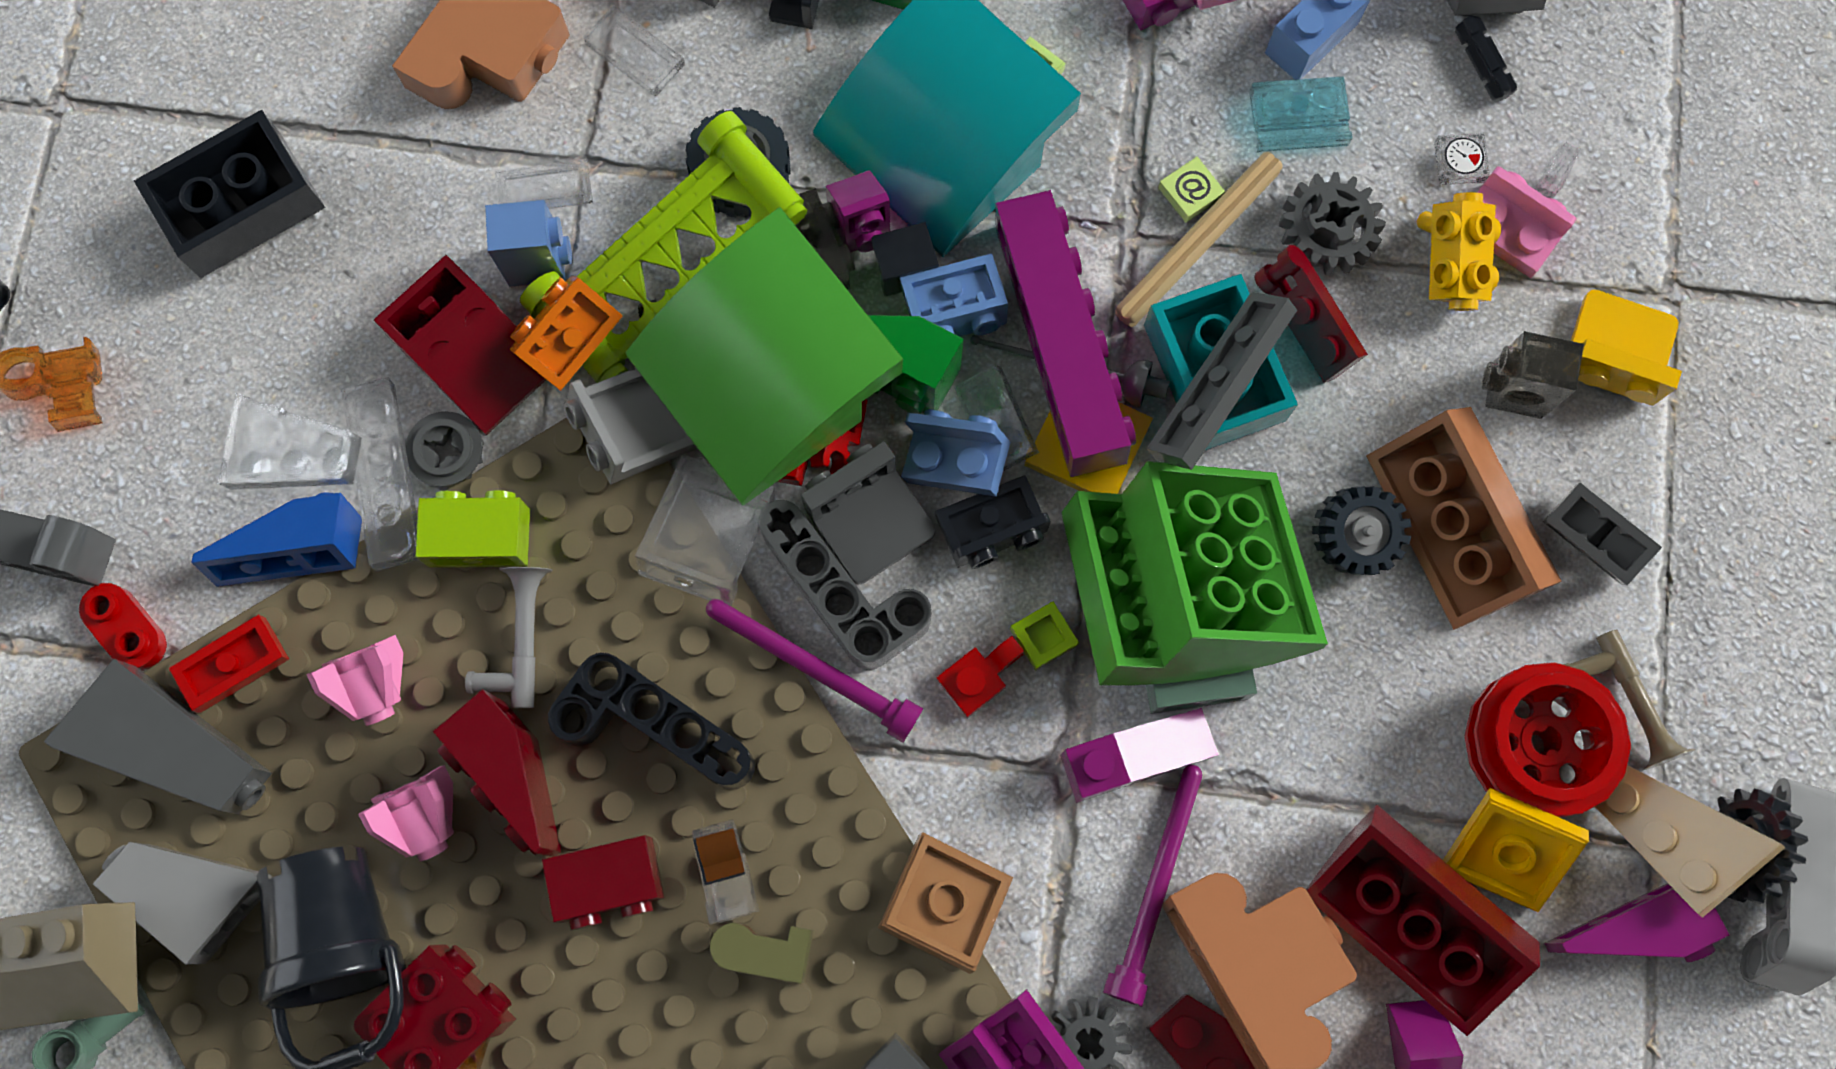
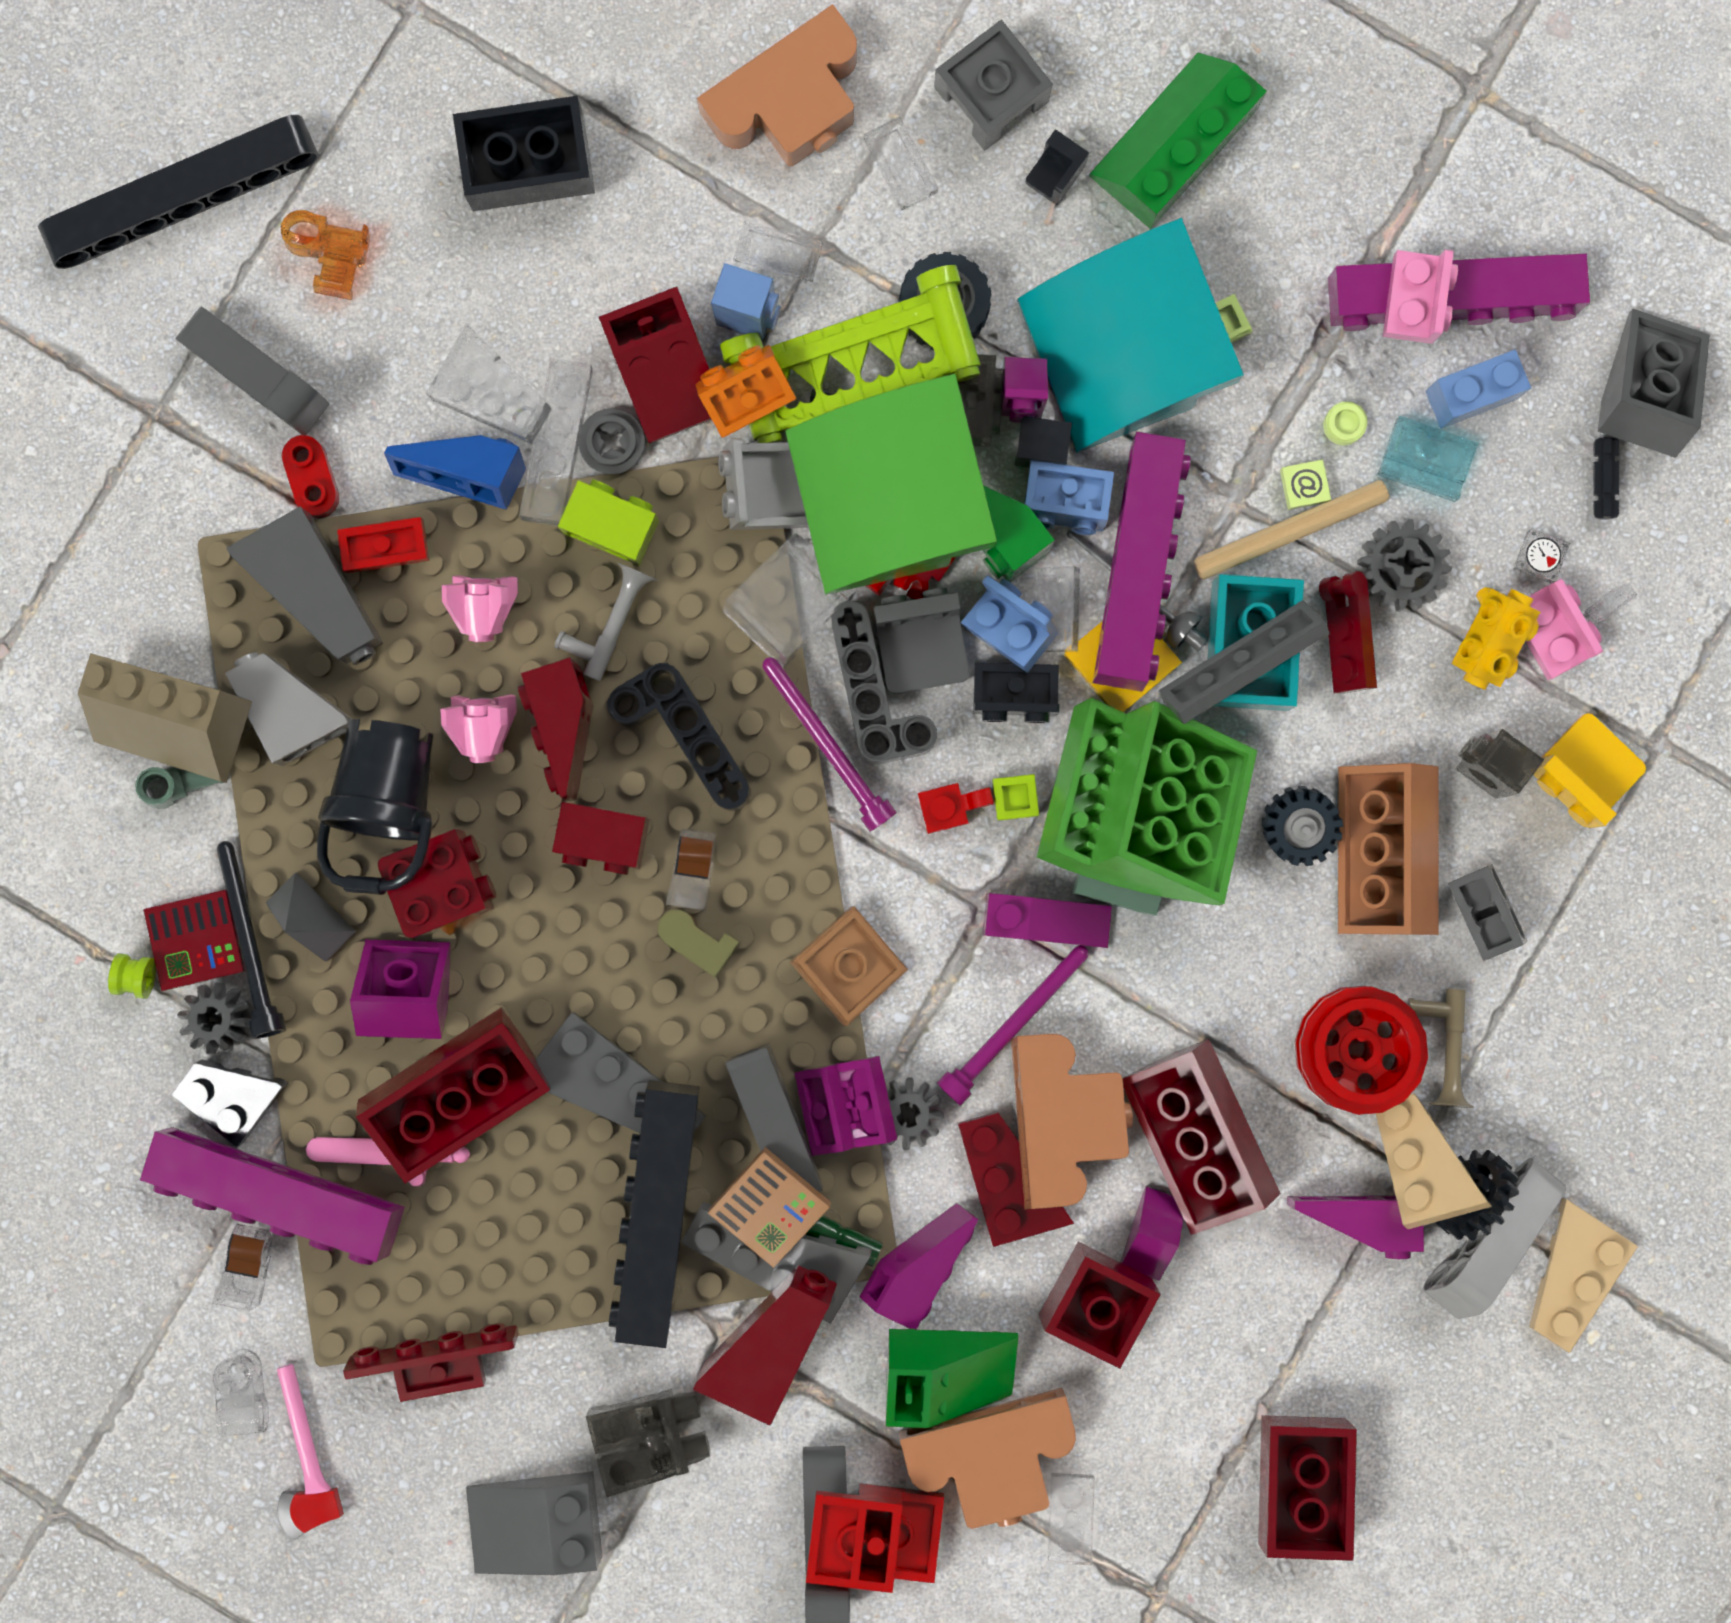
camera: 25 degrees right, 10 degrees up
yellow plate [1443,788,1589,912] -> none
none -> yellowish green tile [1323,401,1367,446]

